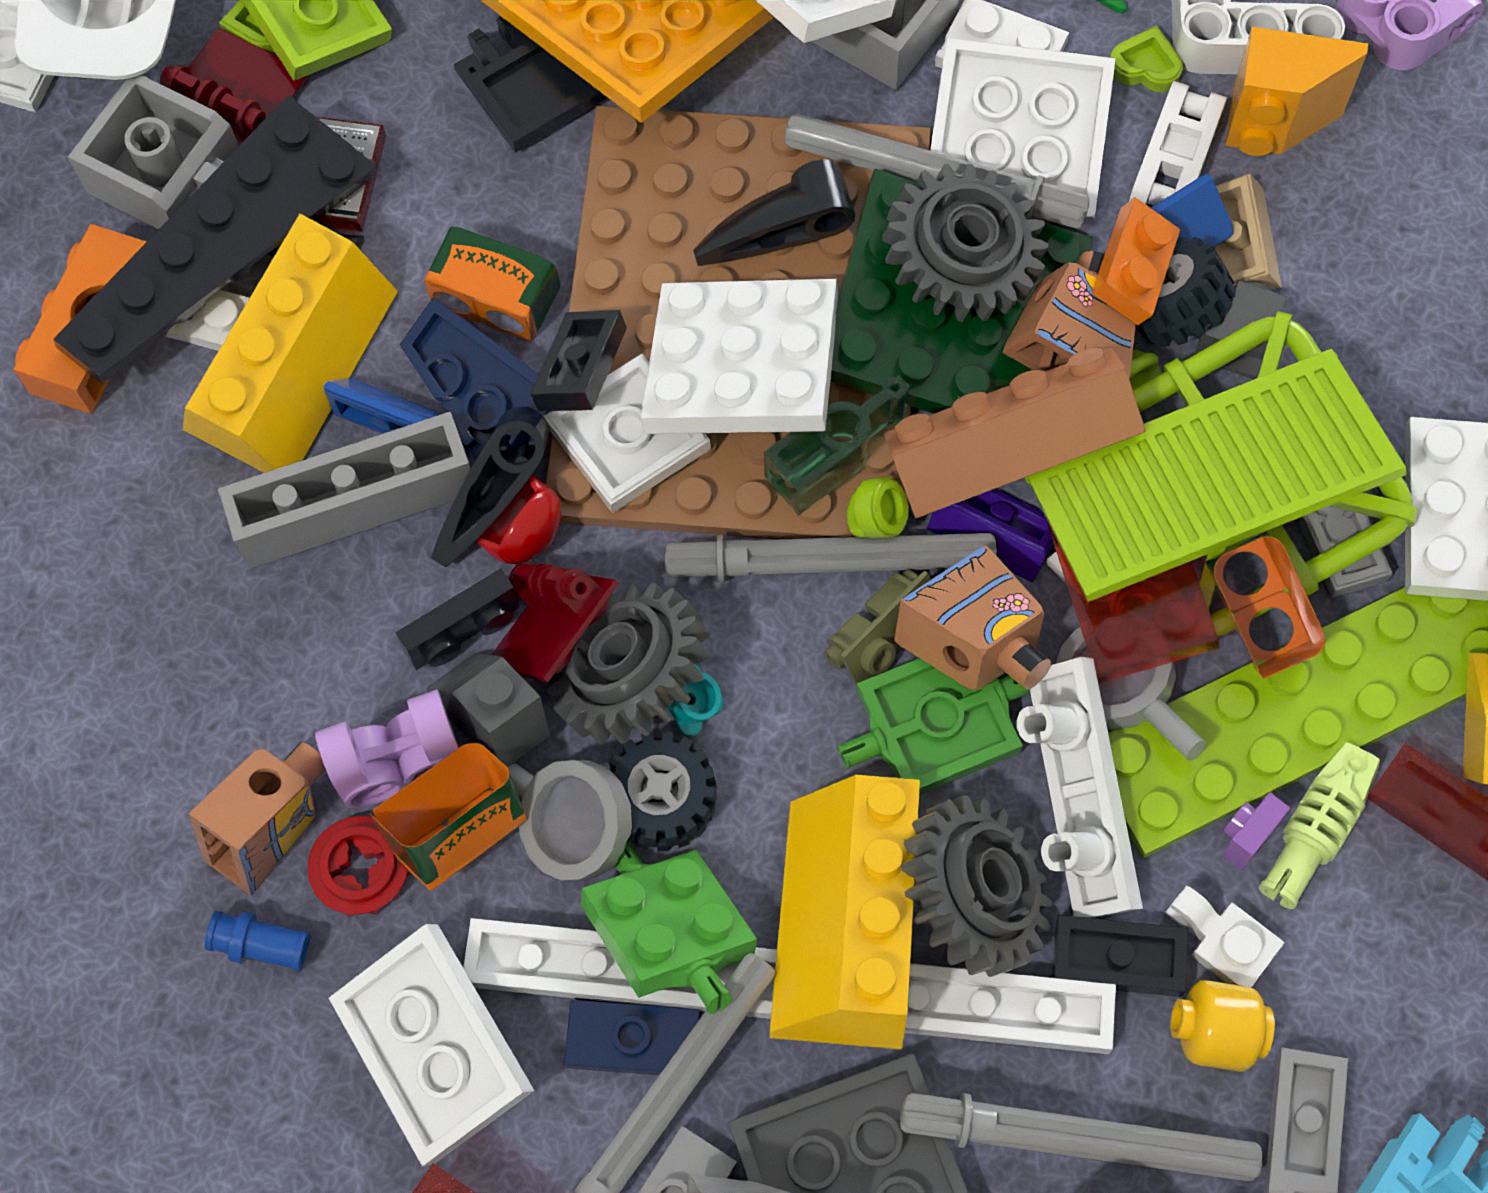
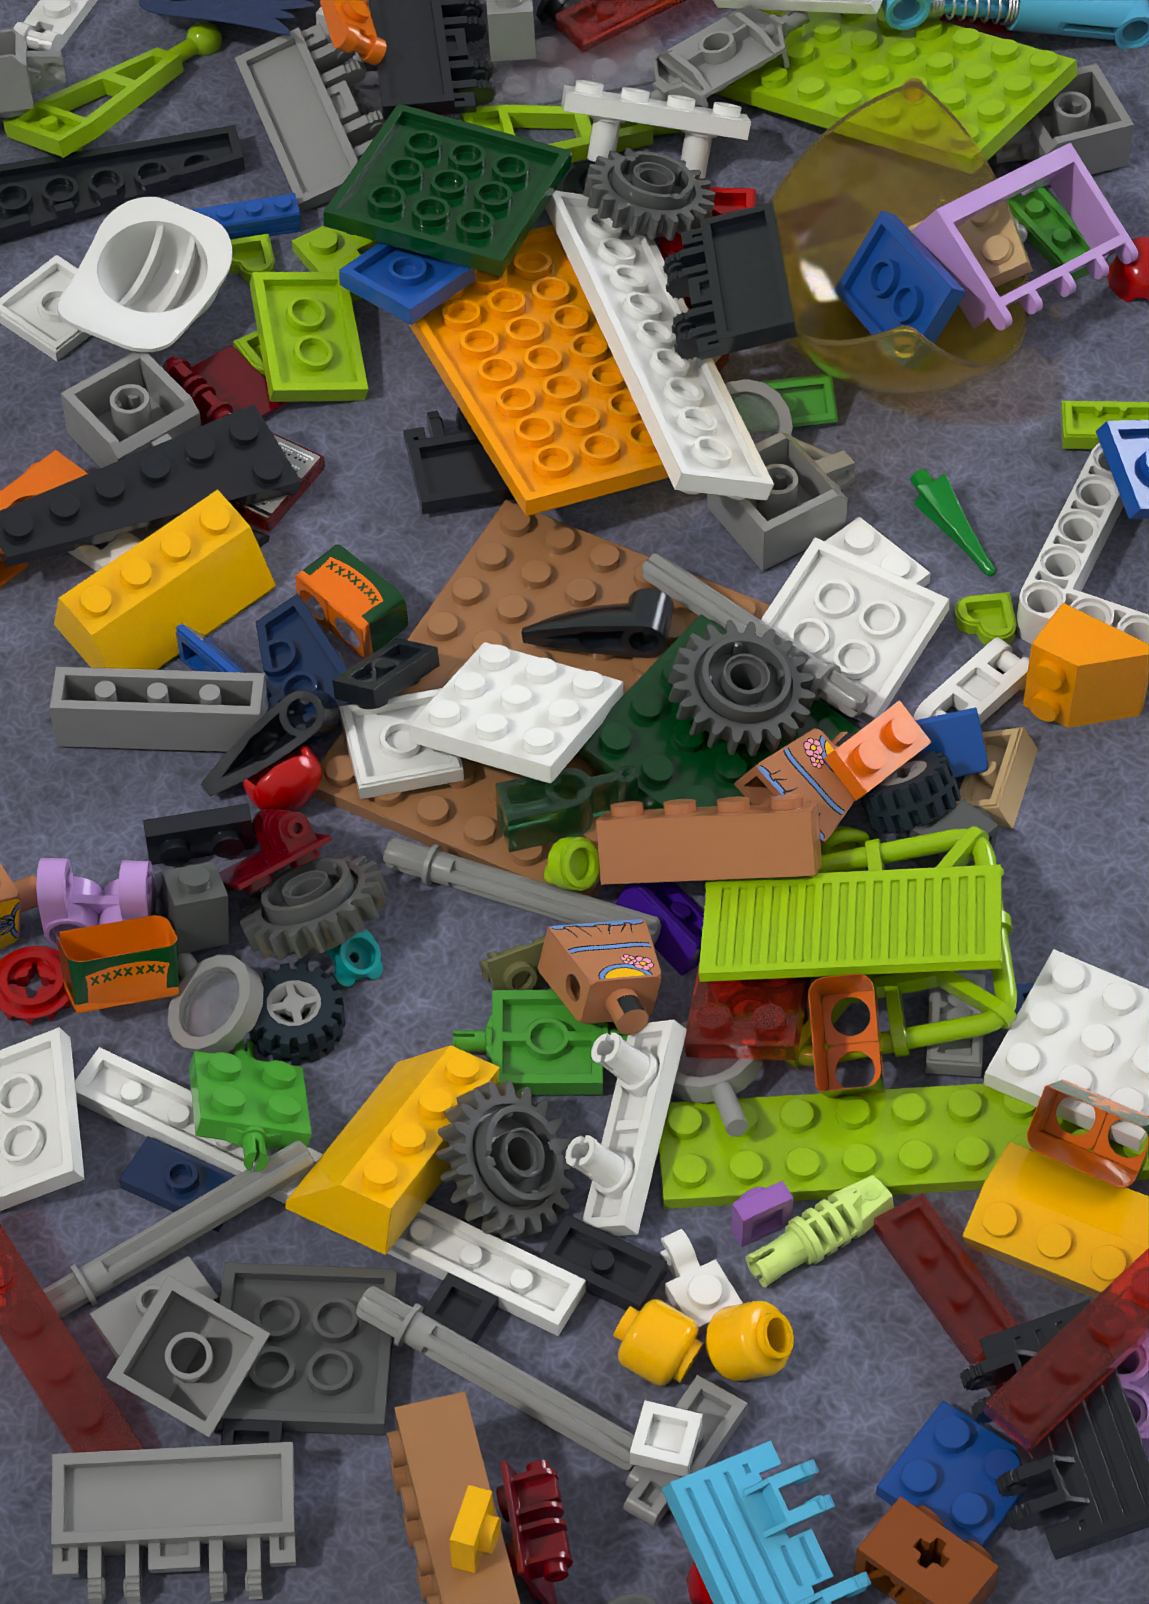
camera: 20 degrees right, 15 degrees down
none -> black plate [422,1273,499,1344]
none -> white plate [629,1400,703,1476]
none -> yellow head [705,1301,794,1382]

